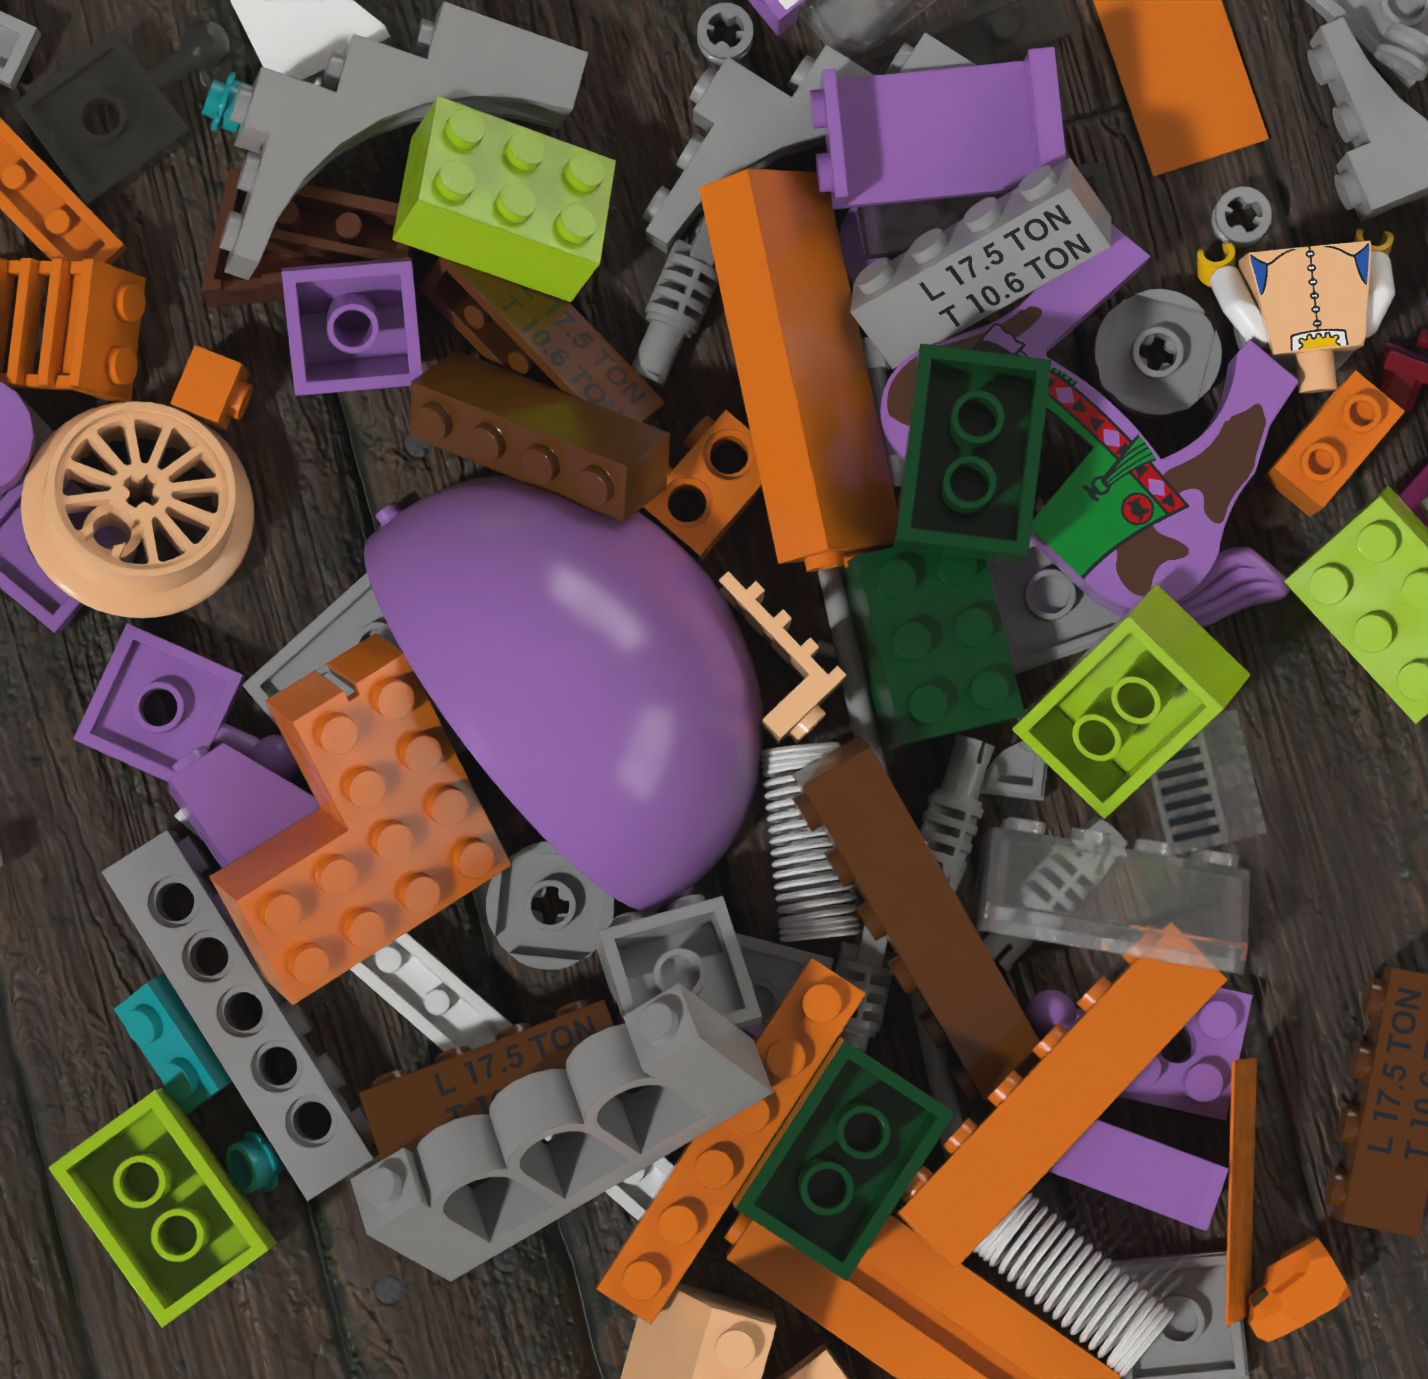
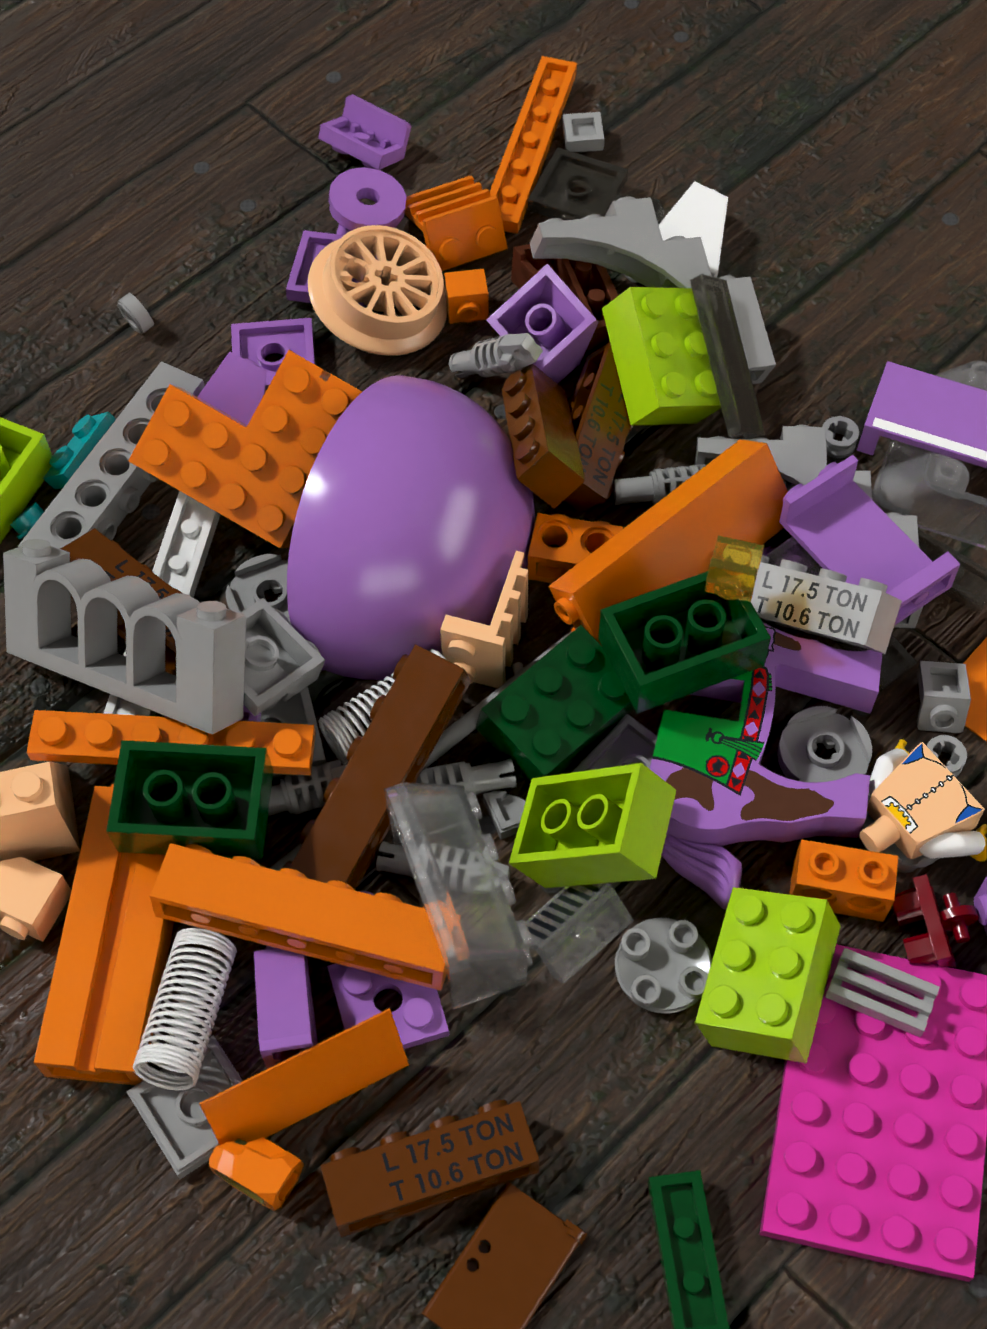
camera: 65 degrees right, 25 degrees down
none -> light grey hinge [449,333,543,378]
none -> light grey dish [615,918,712,1014]
none -> clear smoke tile [690,274,766,439]
none -> clear yellow bracket [705,535,764,602]
none -> light grey bracket [917,661,971,733]

